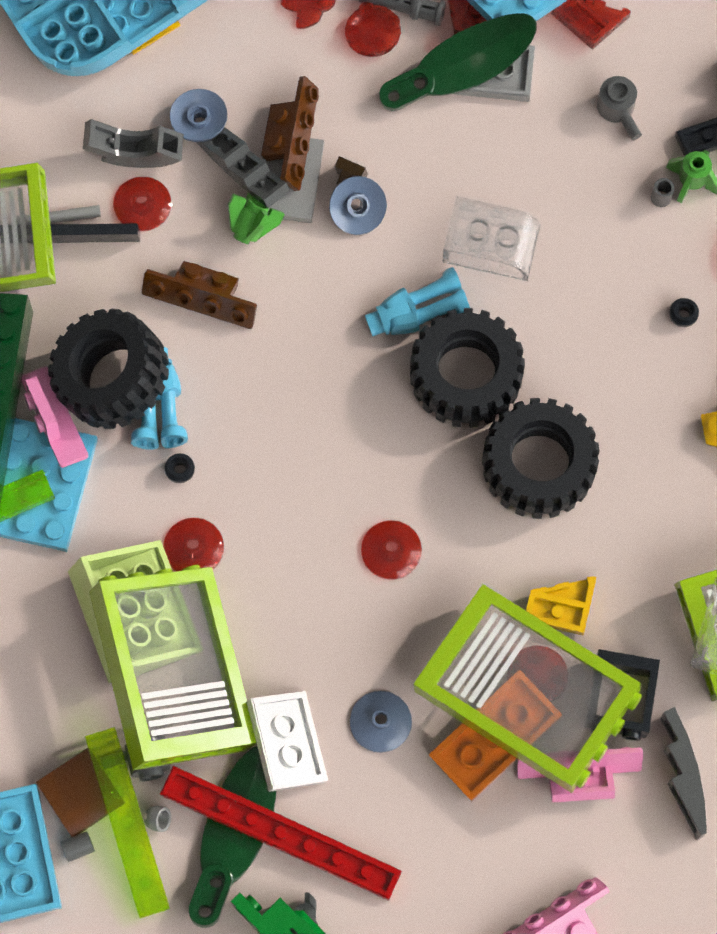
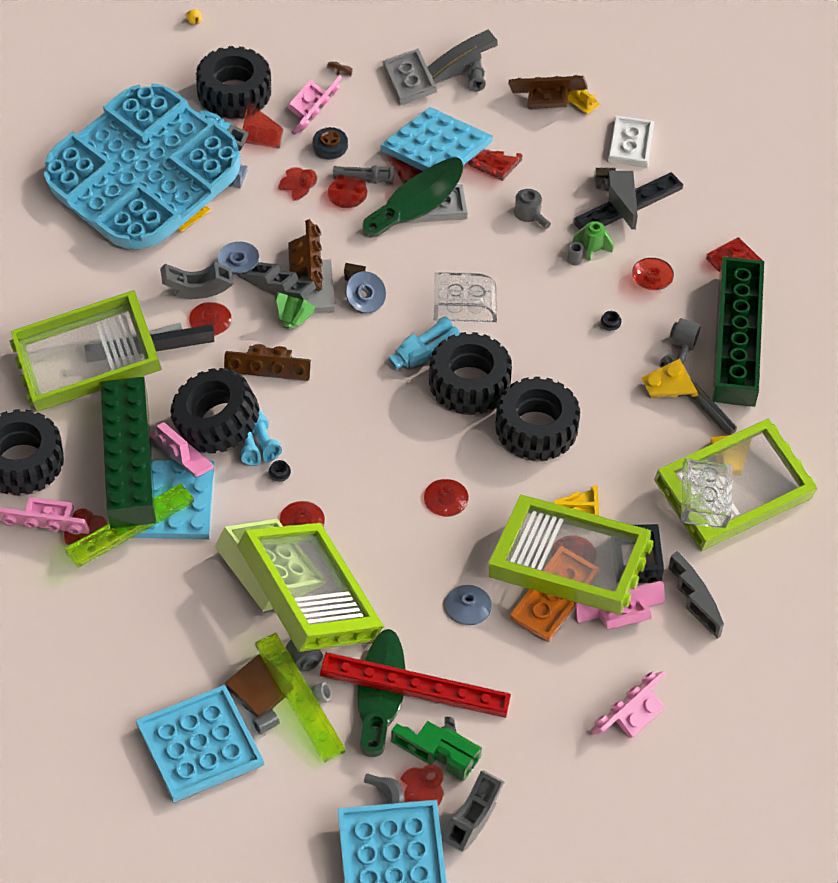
camera: 15 degrees left, 20 degrees down
white tile [247,691,328,792] -> none

